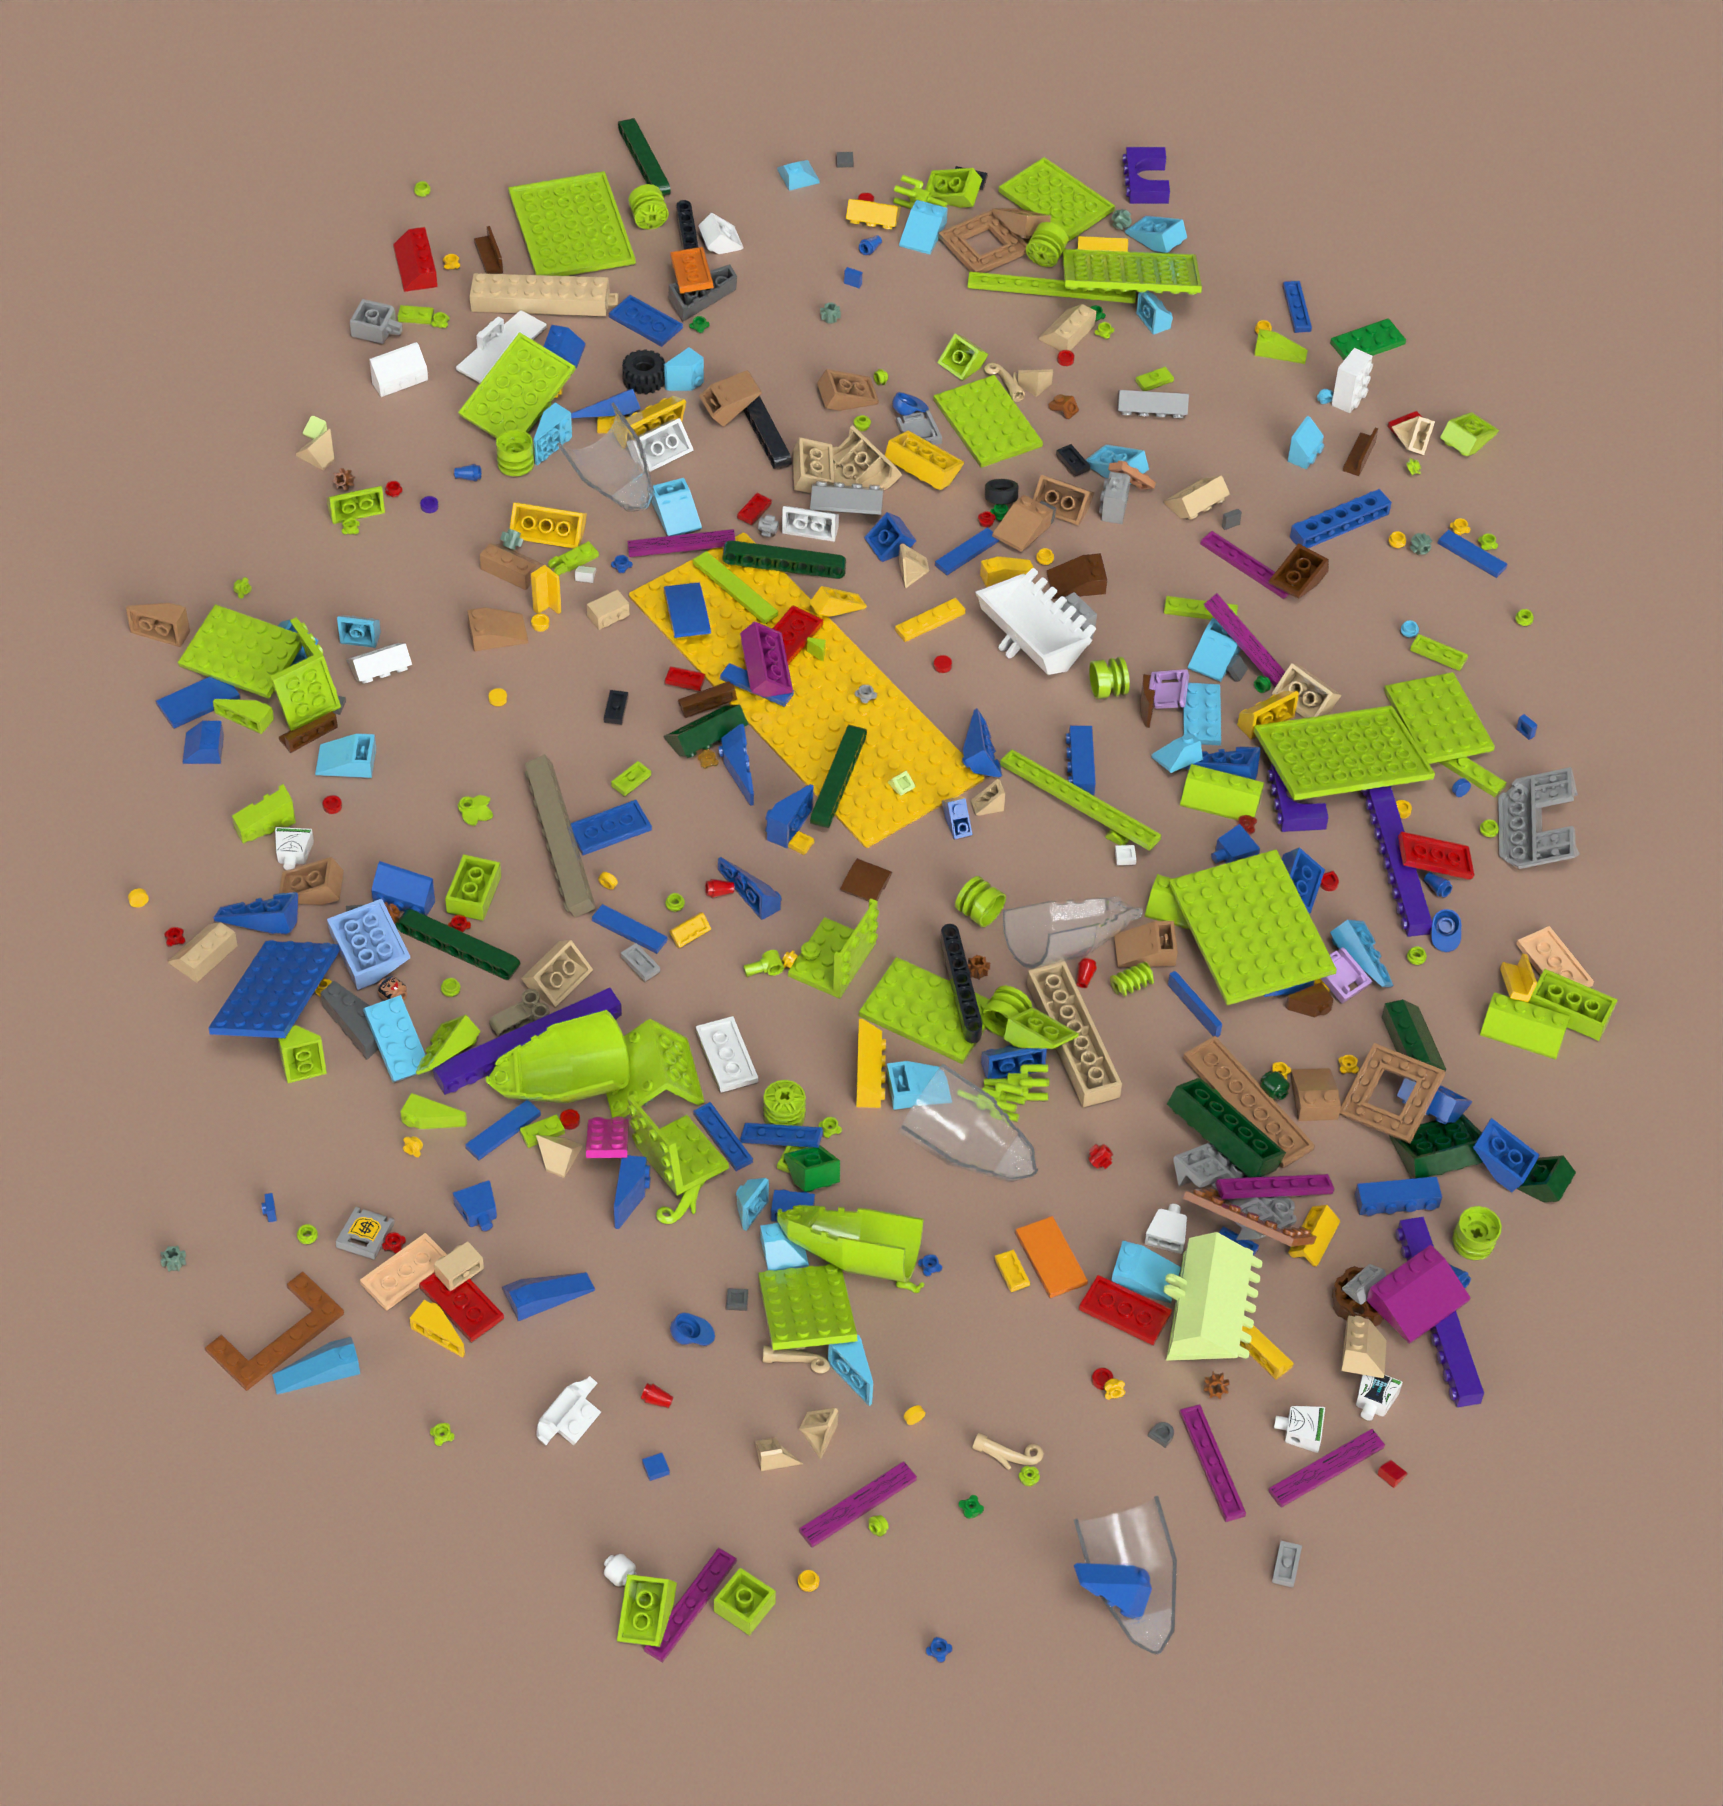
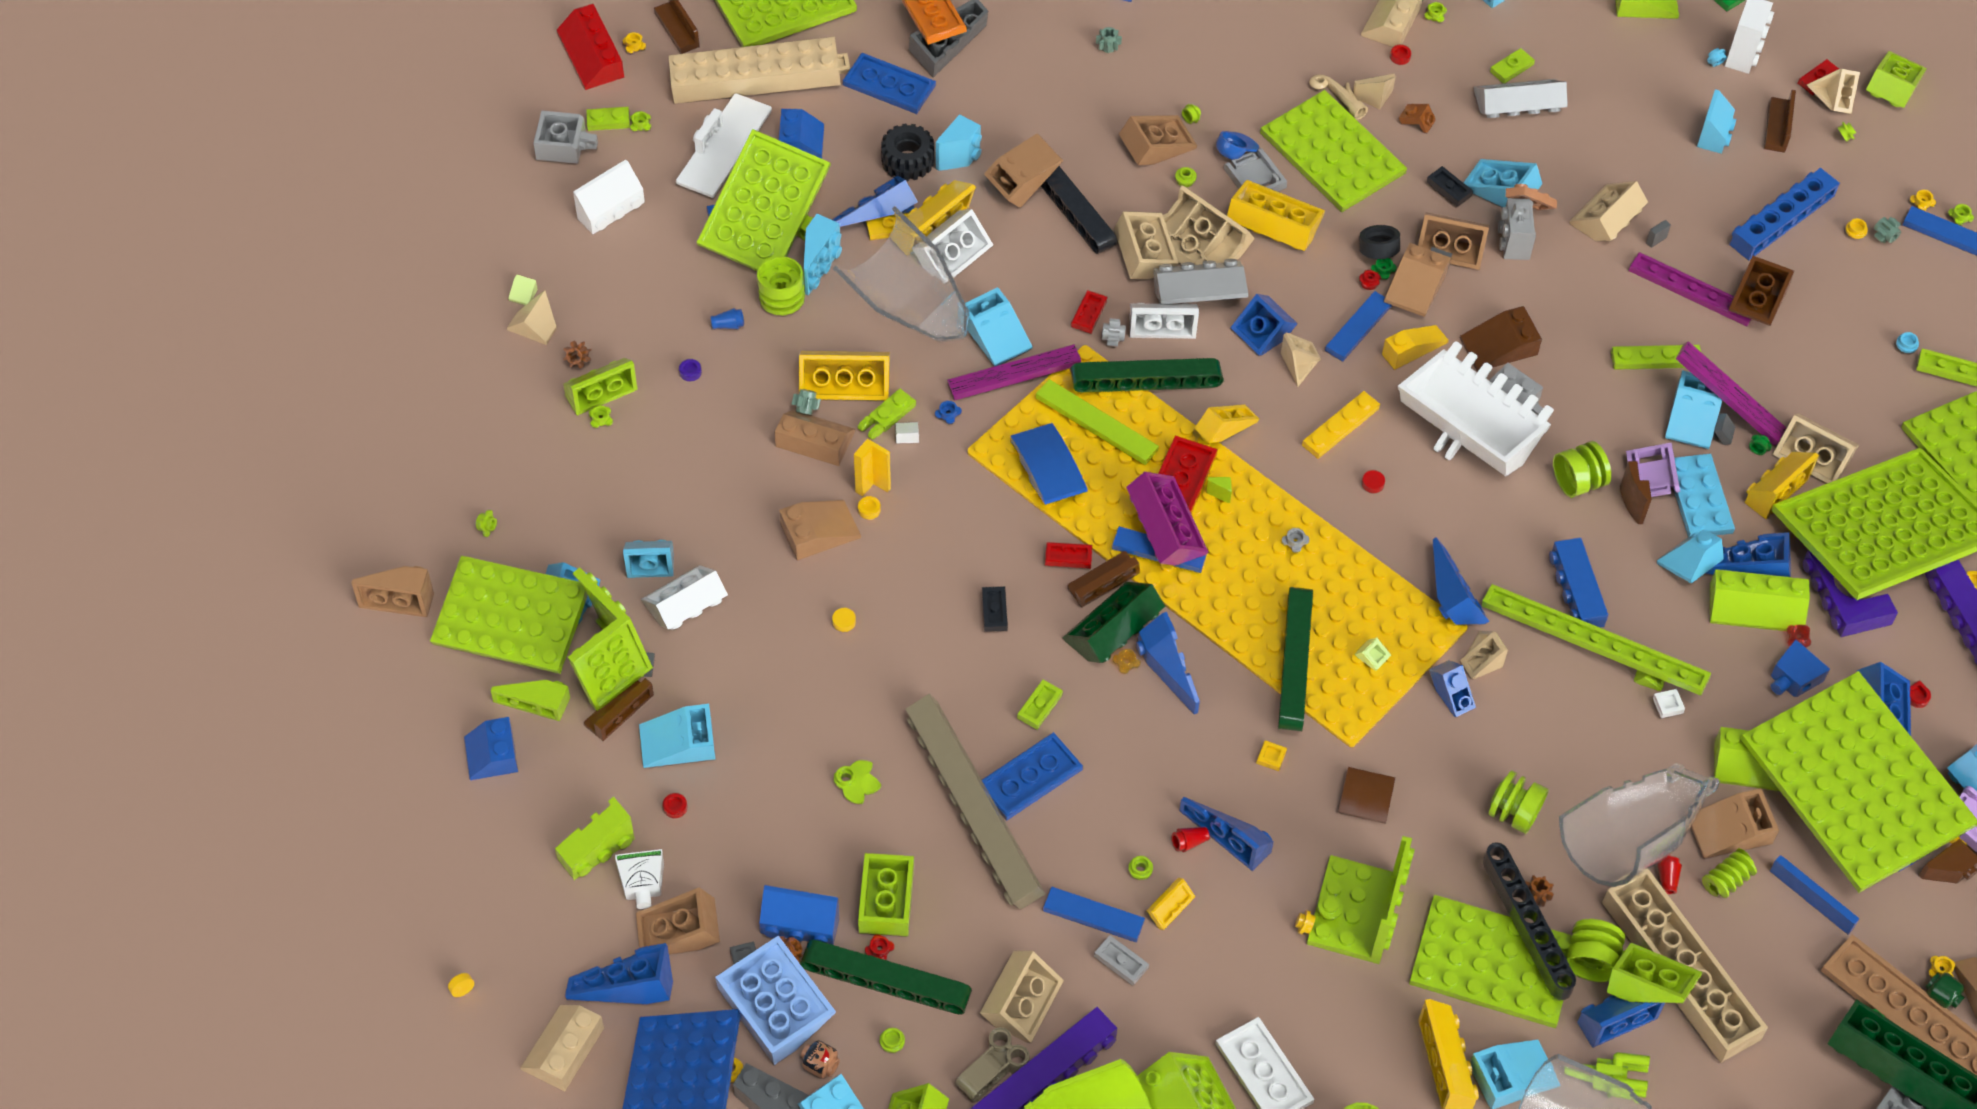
camera: 10 degrees left, 5 degrees up
blue tile [156,677,240,729] -> none
red plate [164,927,186,946] -> none
red plate [385,481,403,497] -> none
tan brick [587,590,630,630] -> none
yellow tile [598,872,618,890] -> none
green plate [689,316,710,333] -> none
lime pin [743,950,784,977] -> none
blue slope [765,784,814,848] -> none
lime slope [937,334,989,381] -> none
lime plant [984,1064,1050,1101] -> none
yellow plate [1036,548,1054,565] -> none

